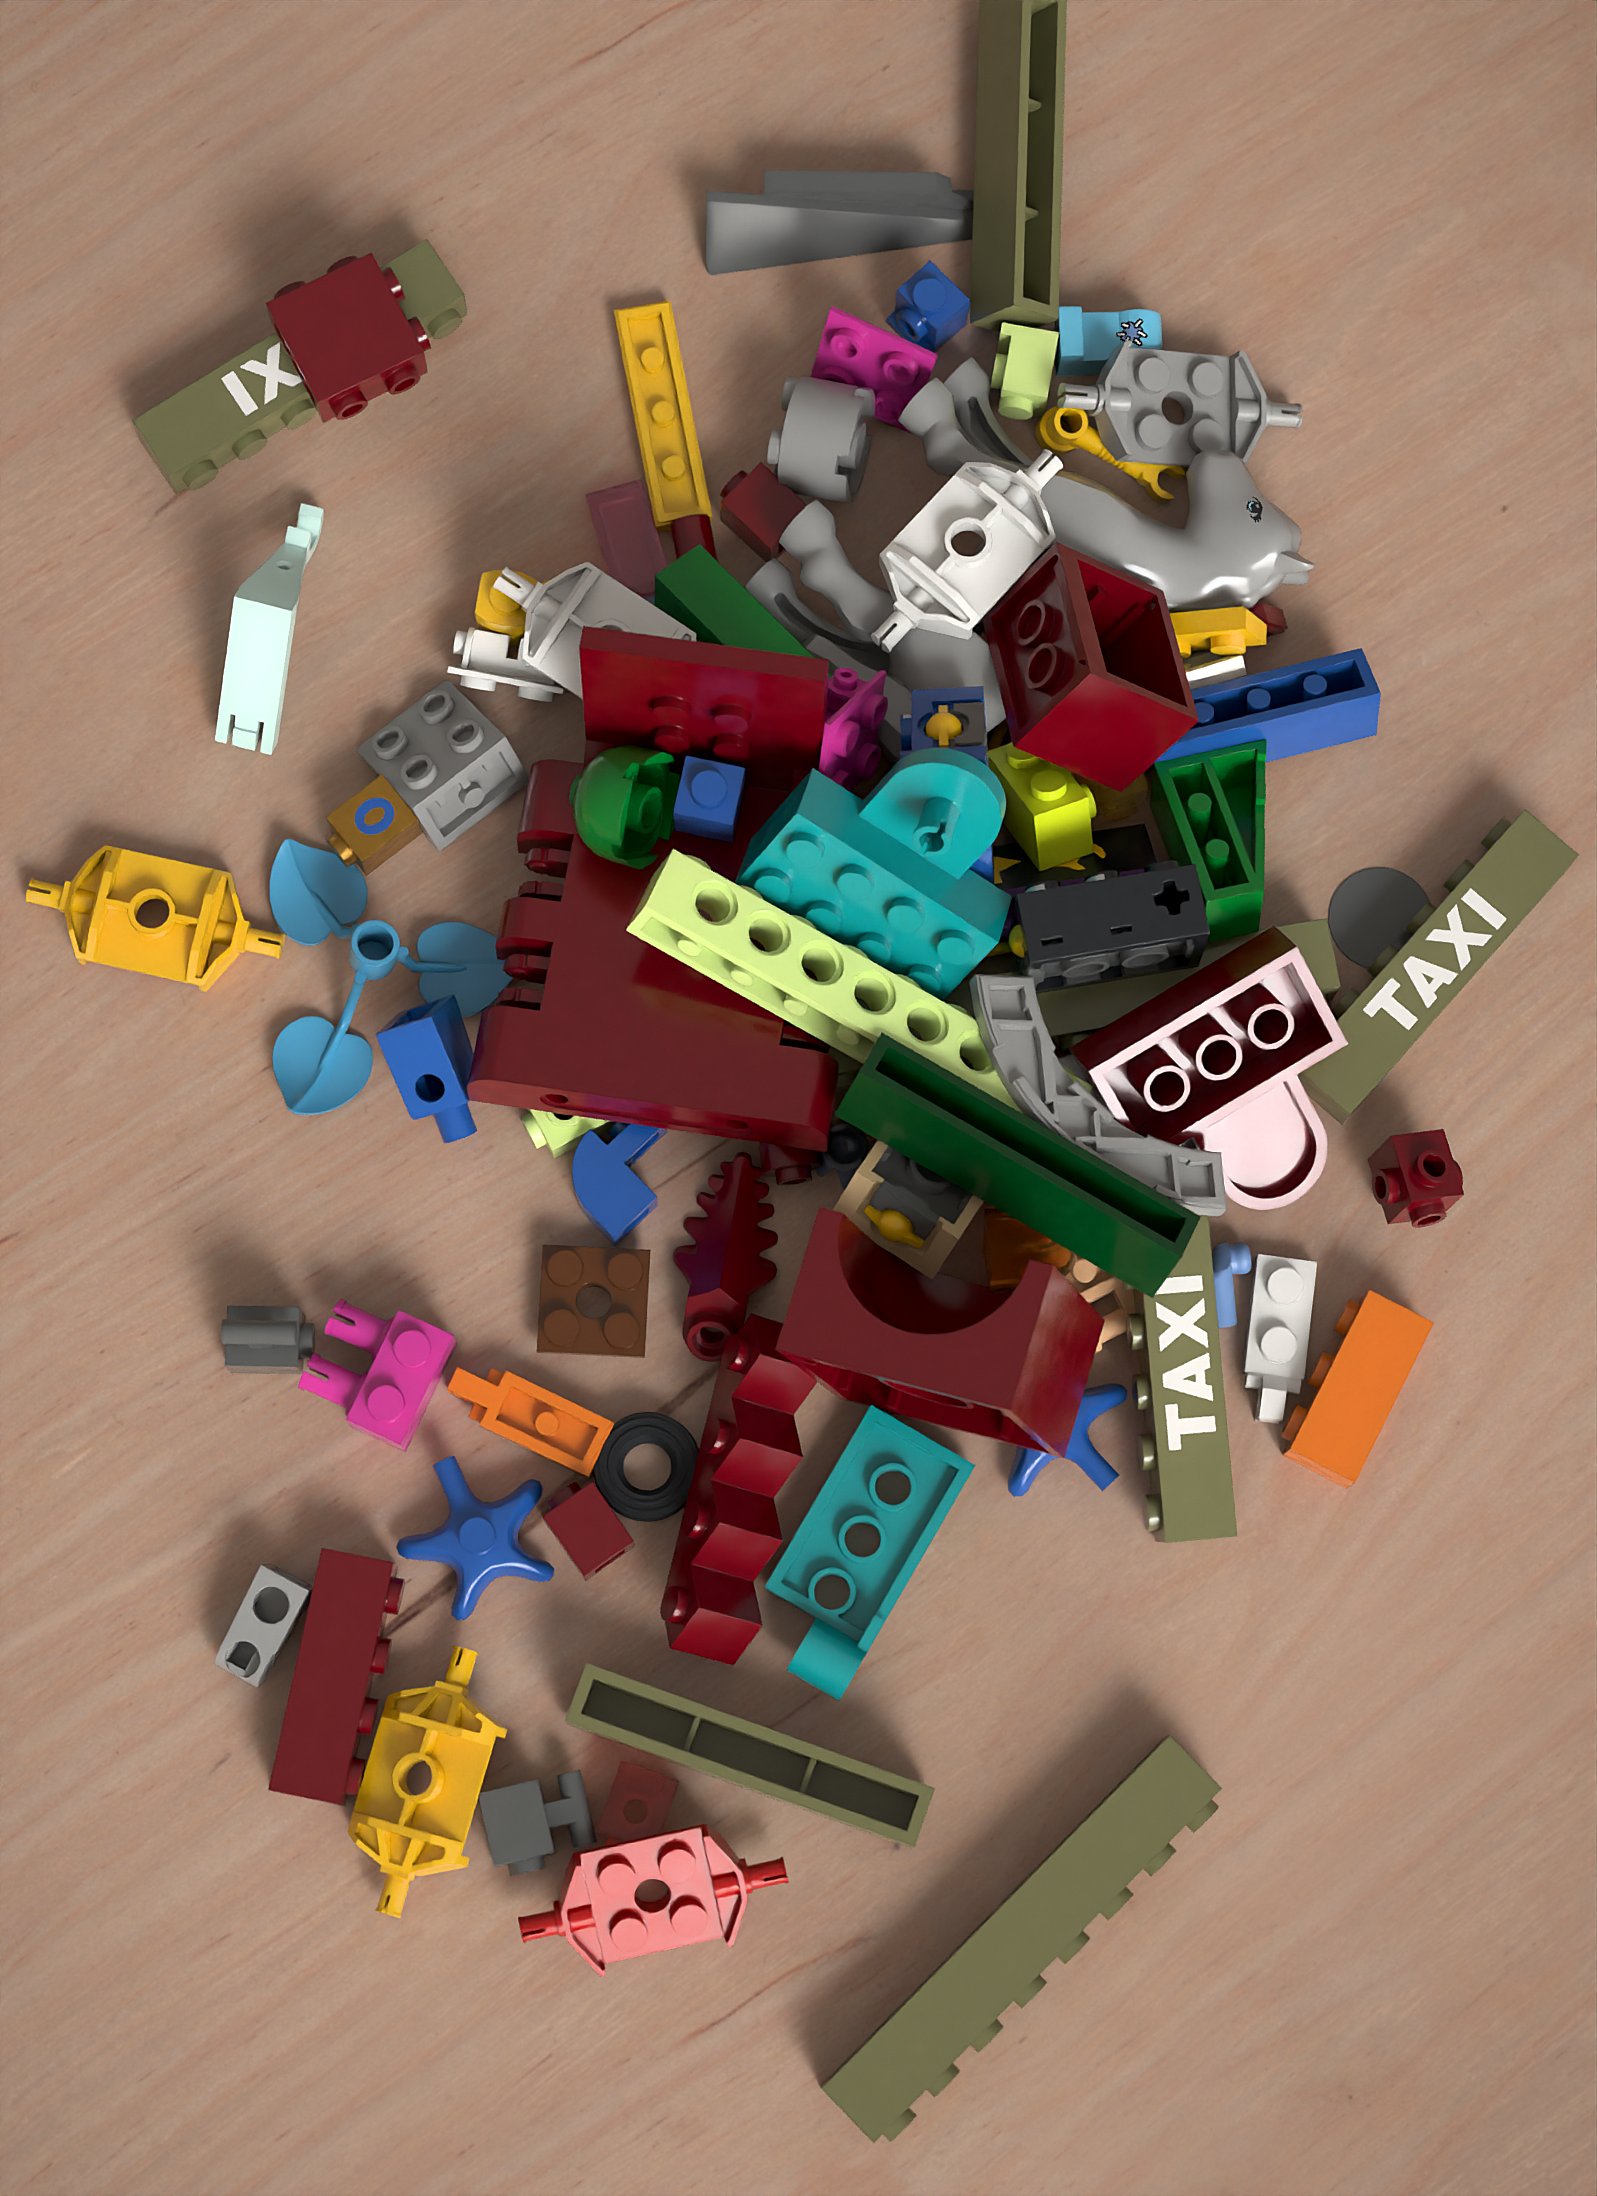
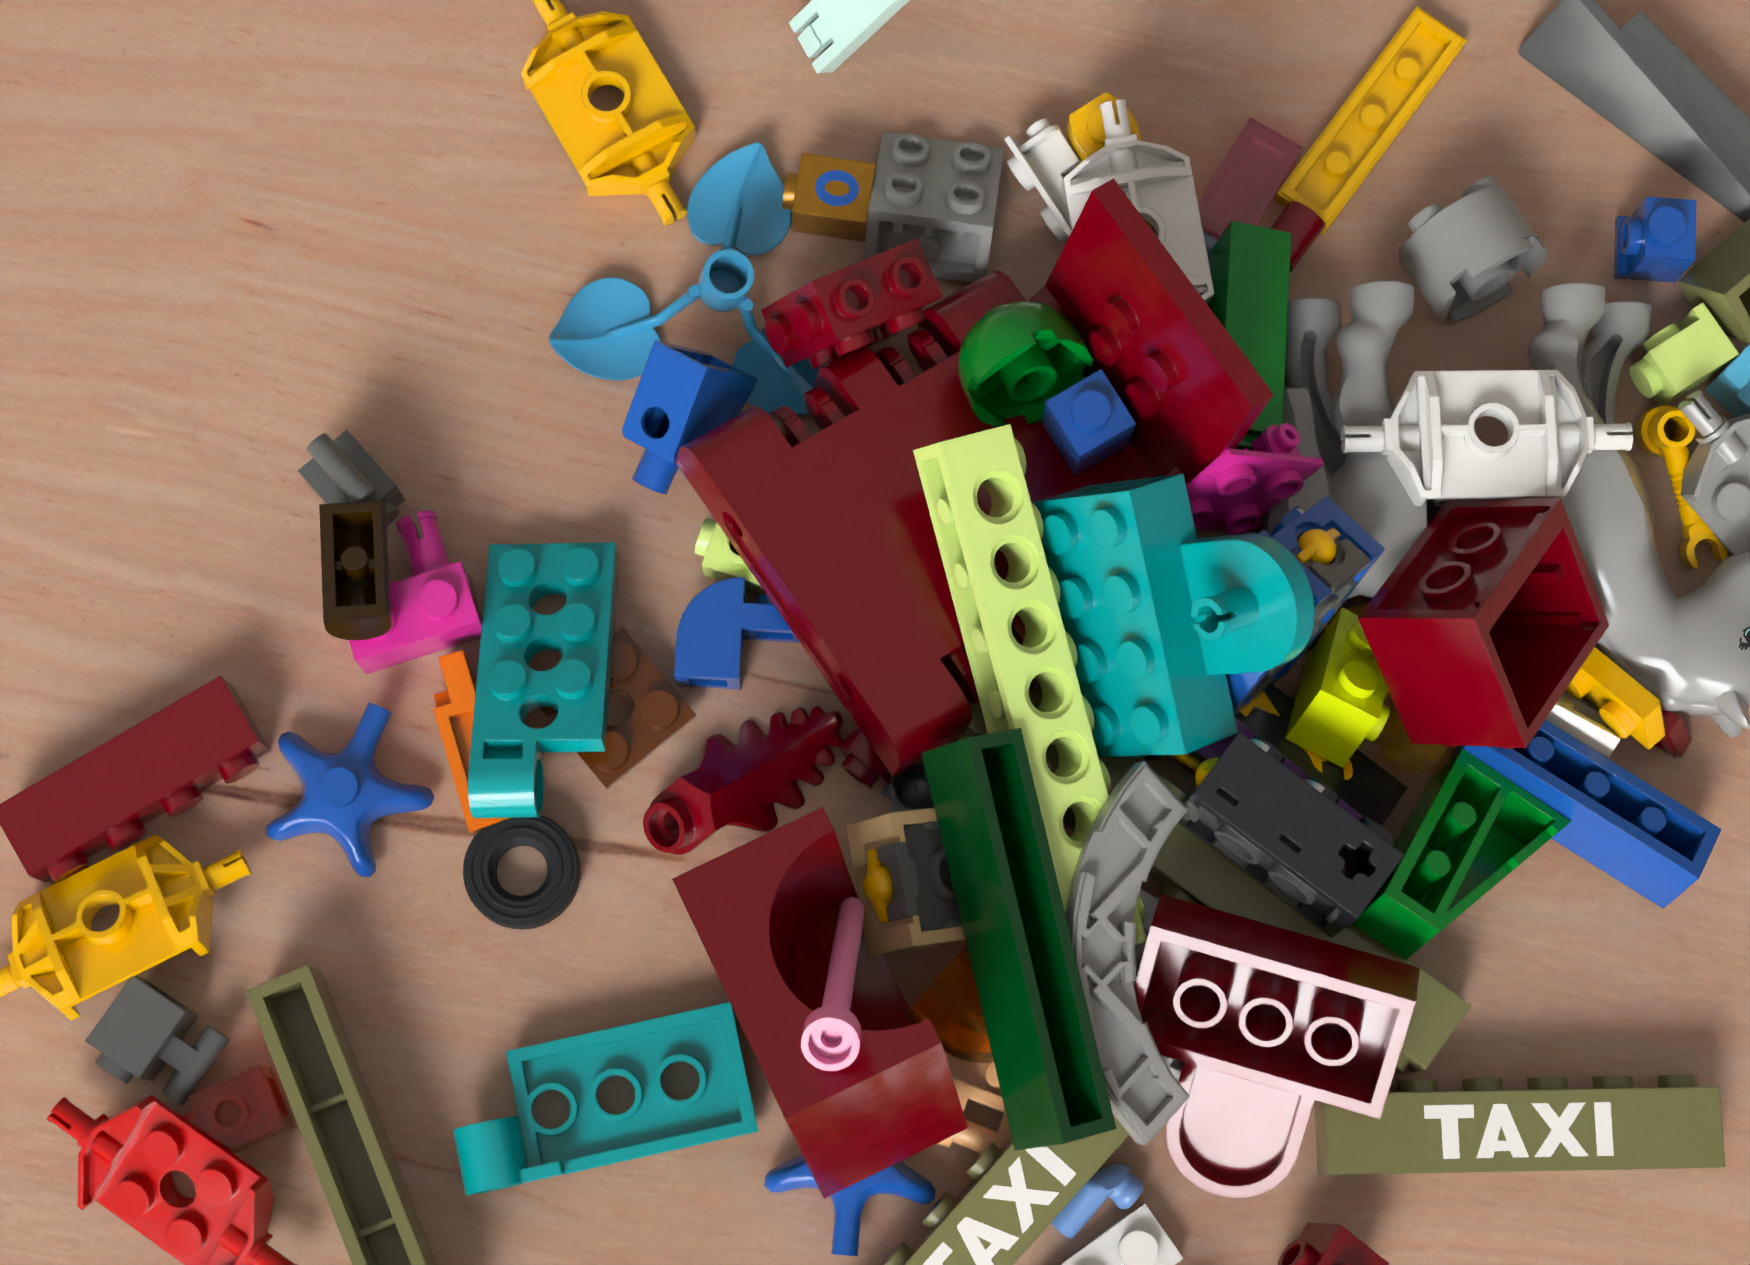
camera: 50 degrees right, 0 degrees up
light grey leg [214,1563,313,1688] -> none
dark red brick [542,1482,635,1581] -> none
dark red brick [660,1313,817,1665] -> none
dark red brick [720,462,807,563] -> none
dark pink hinge [810,306,938,434] -> none
dark grey sticker [1329,867,1430,968] -> none
none -> dark brown brick [319,500,392,640]
none -> teal hinge [468,542,619,818]
none -> dark red brick [761,238,943,370]
none -> bright pink piece [801,897,865,1071]

